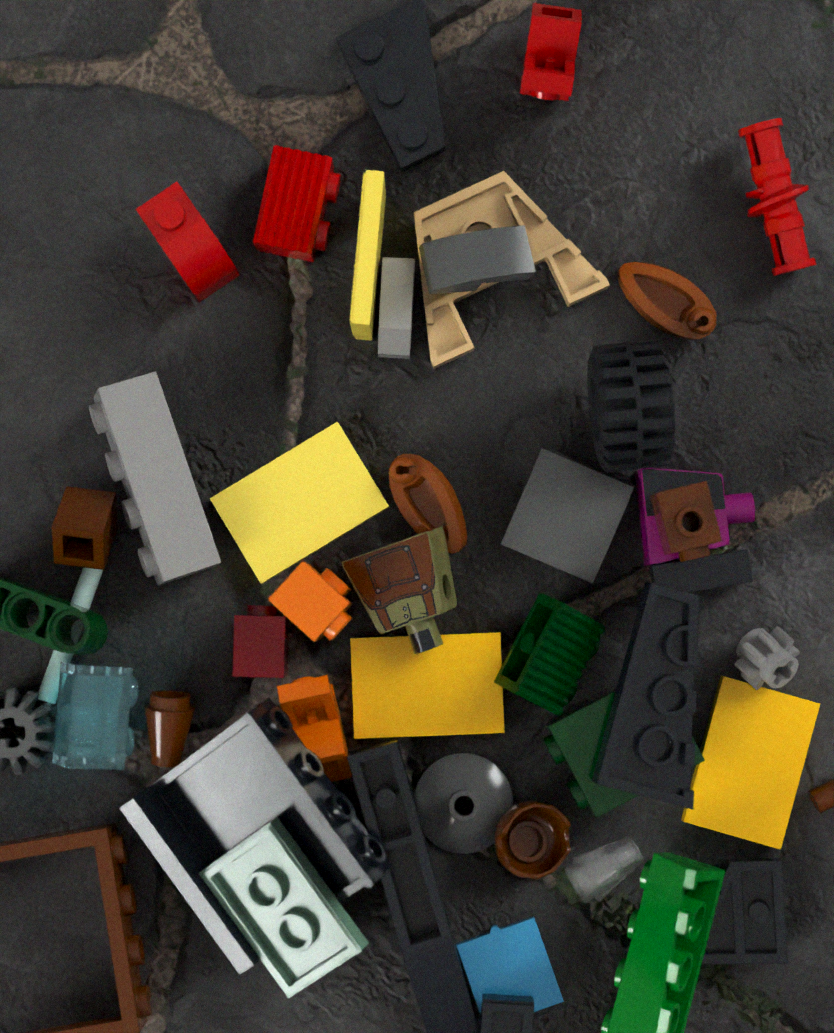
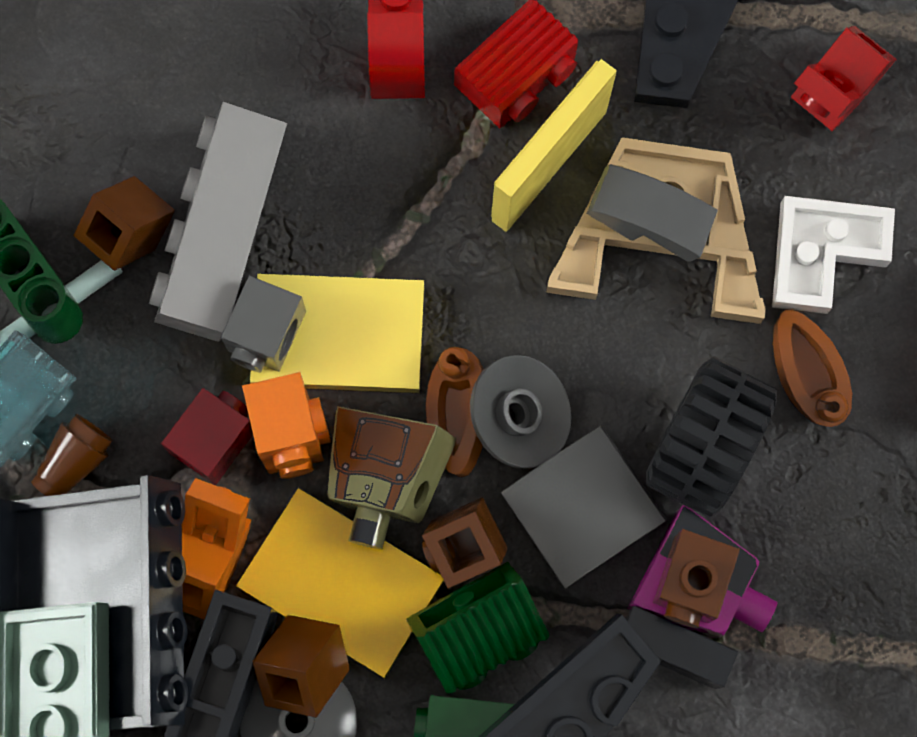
camera: 30 degrees right, 10 degrees down
light grey piece [378,257,415,359] -> none
none -> dark grey brick [221,275,306,373]
none -> reddish brown brick [253,615,350,718]
none -> reddish brown brick [422,497,507,588]
none -> dark grey dish [470,355,572,469]
none -> white plate [772,196,895,314]

